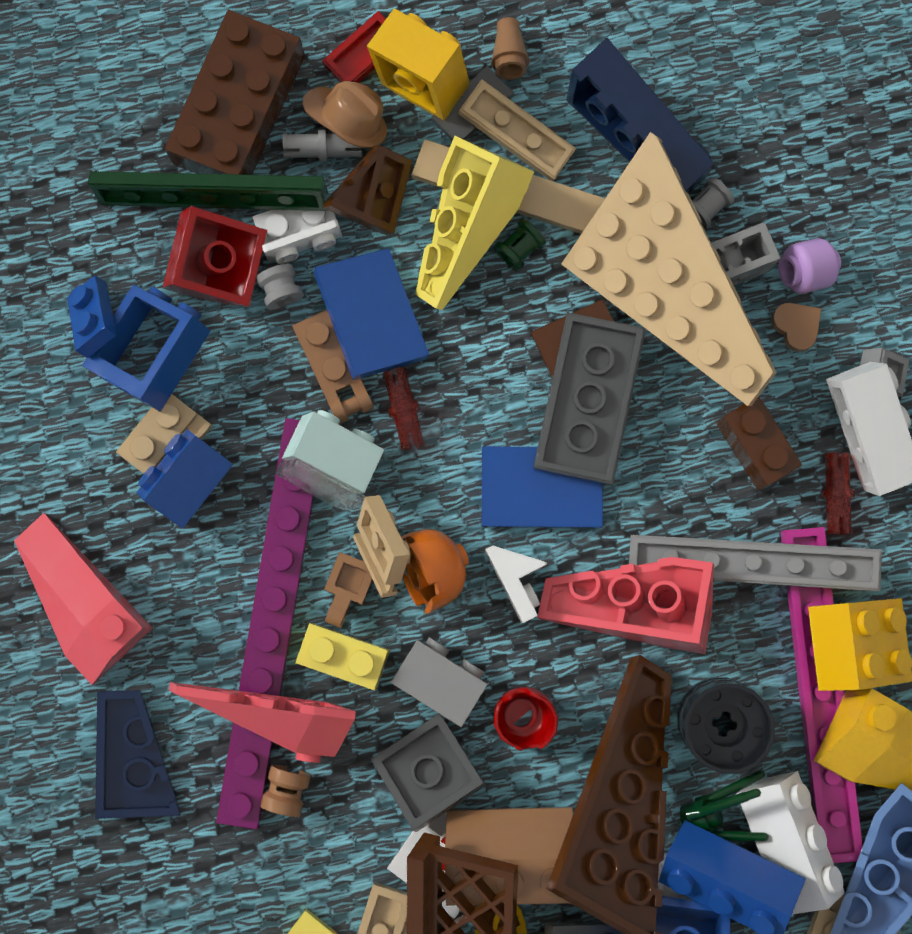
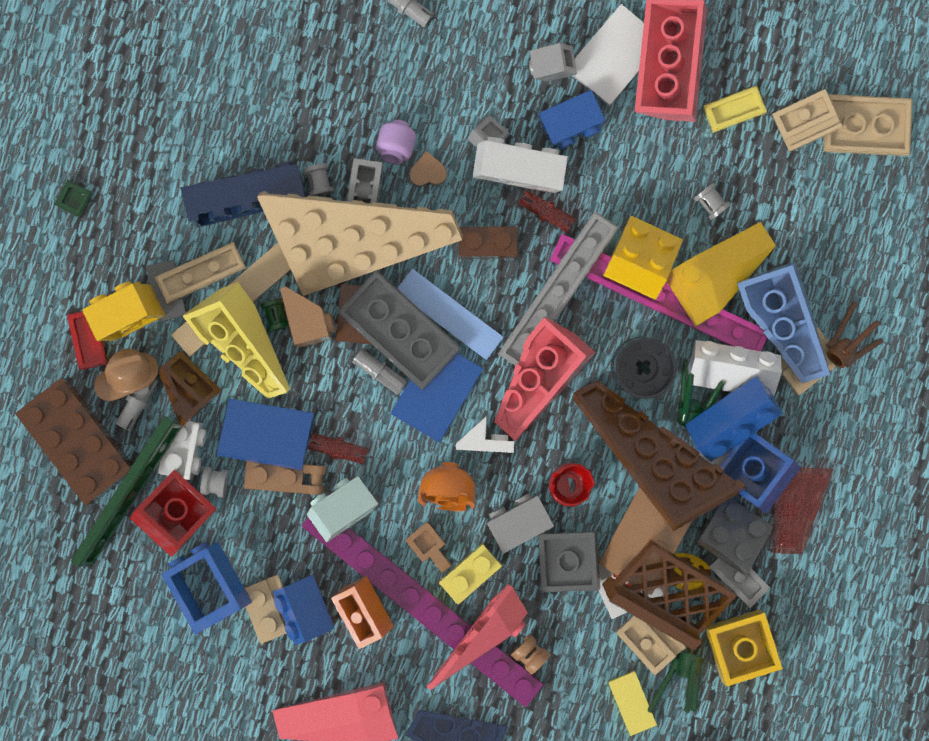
camera: 60 degrees left, 5 degrees up
blue plate [67,275,117,358] -> none
clear tile [276,459,365,510] -> none
tan plate [353,495,411,598] -> none
medium nougat cone [491,17,530,80] -> none
none -> medium nougat slope [280,286,336,348]
none -> orange brick [331,576,394,649]
none -> light grey axle [352,348,407,394]
none -> light blue tile [397,269,504,360]

